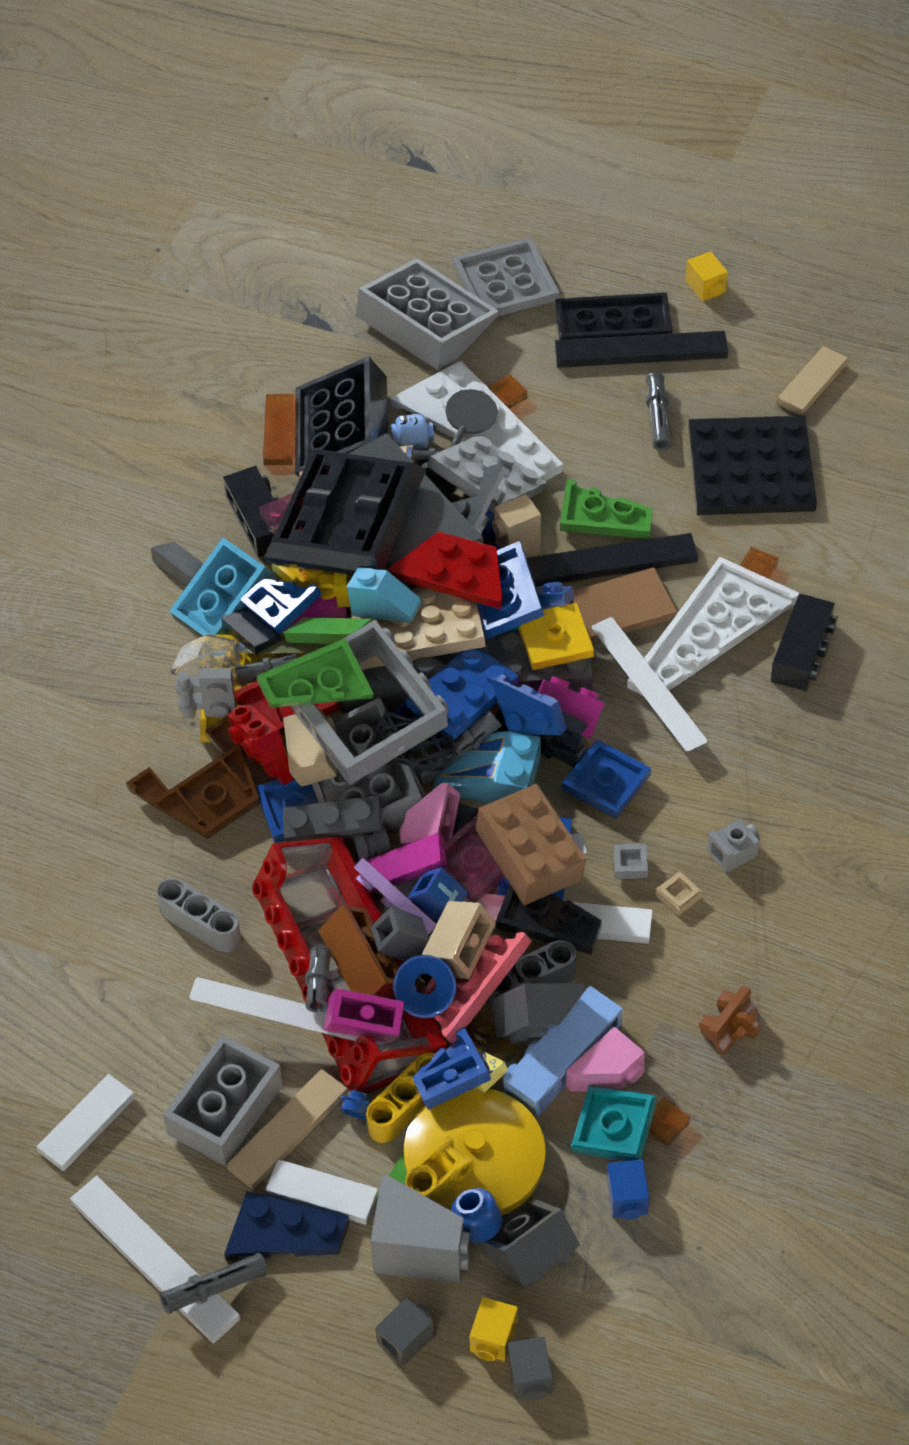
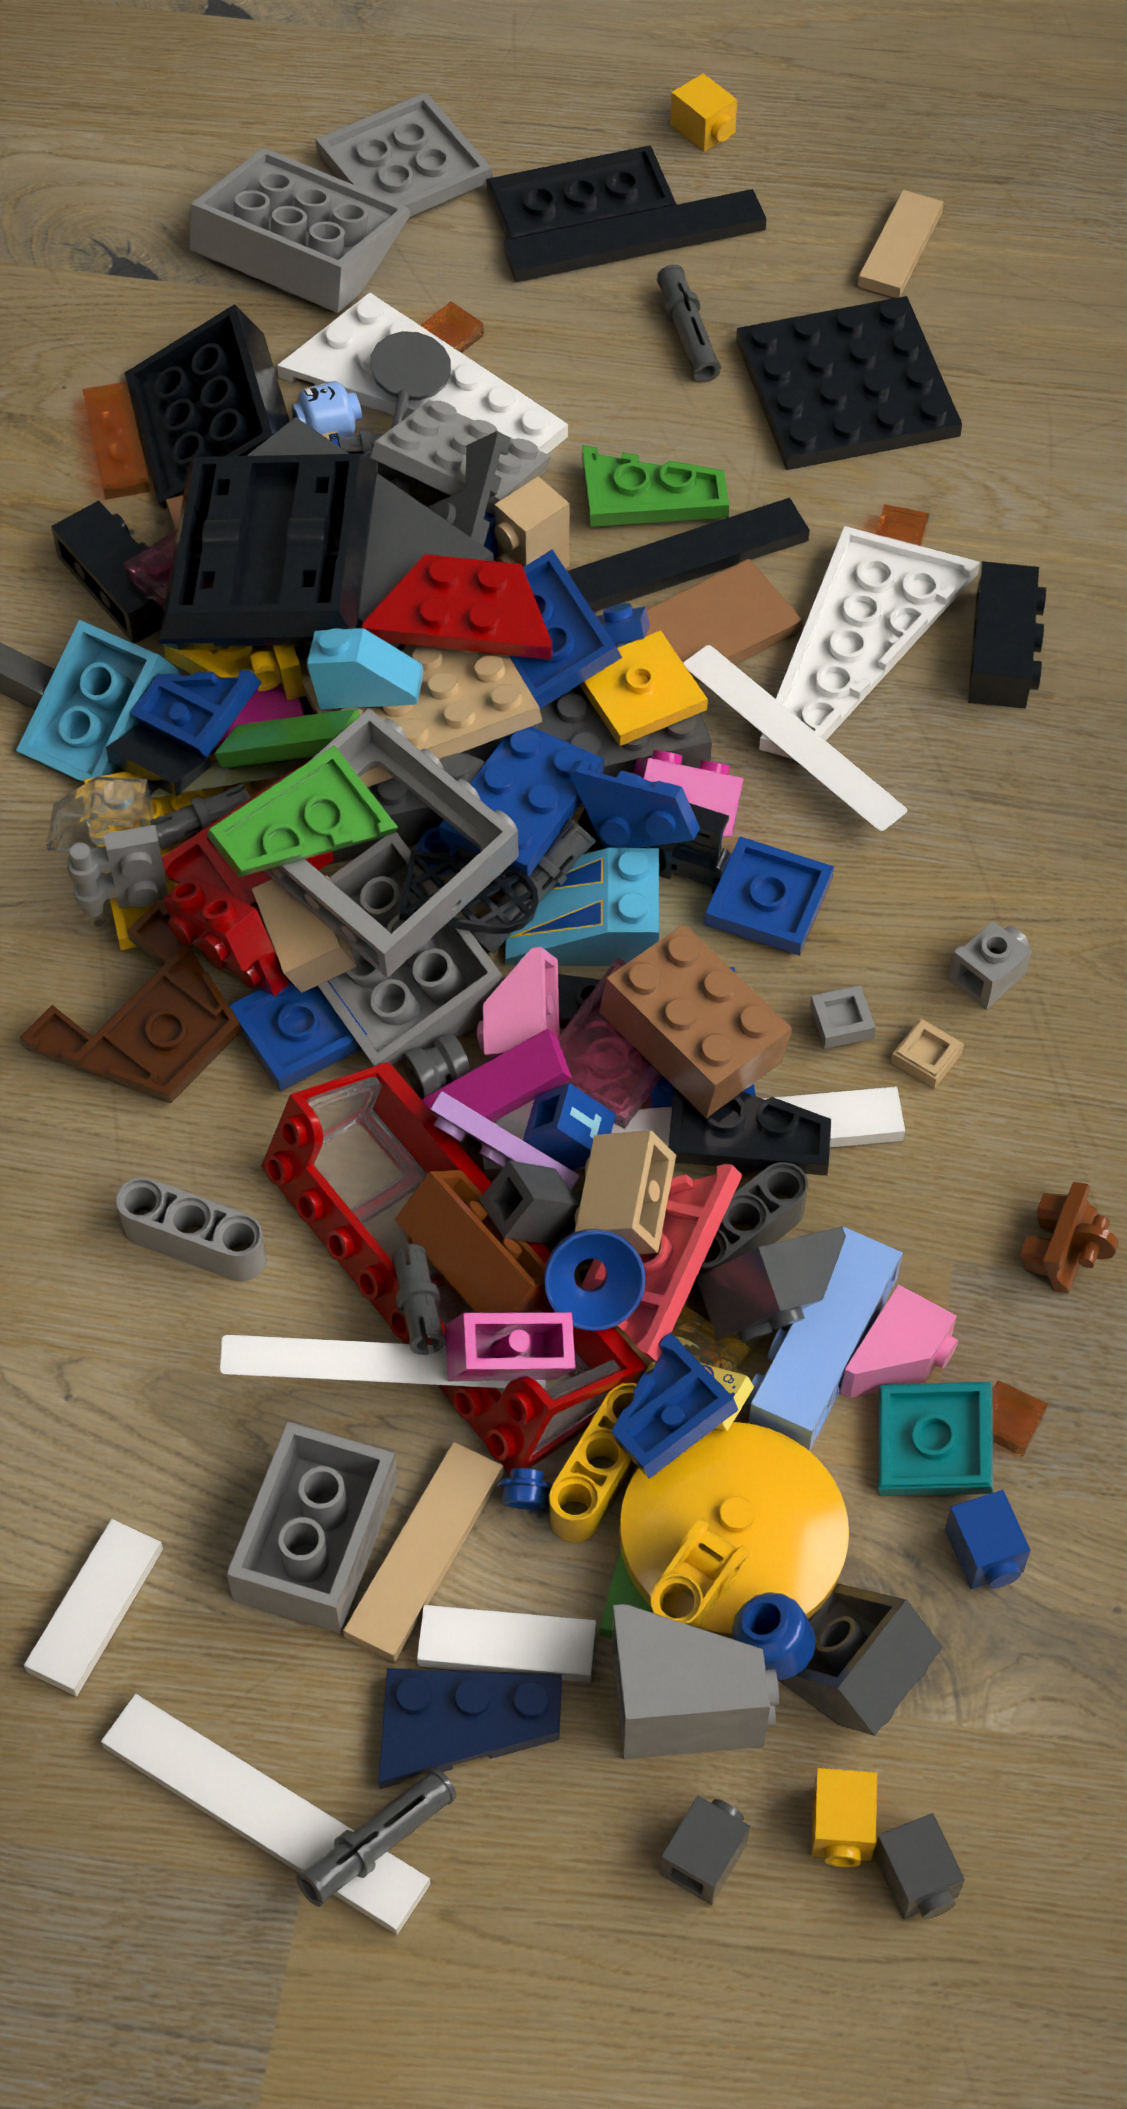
camera: 15 degrees left, 5 degrees up
dark grey plate [283,795,383,842] -> none

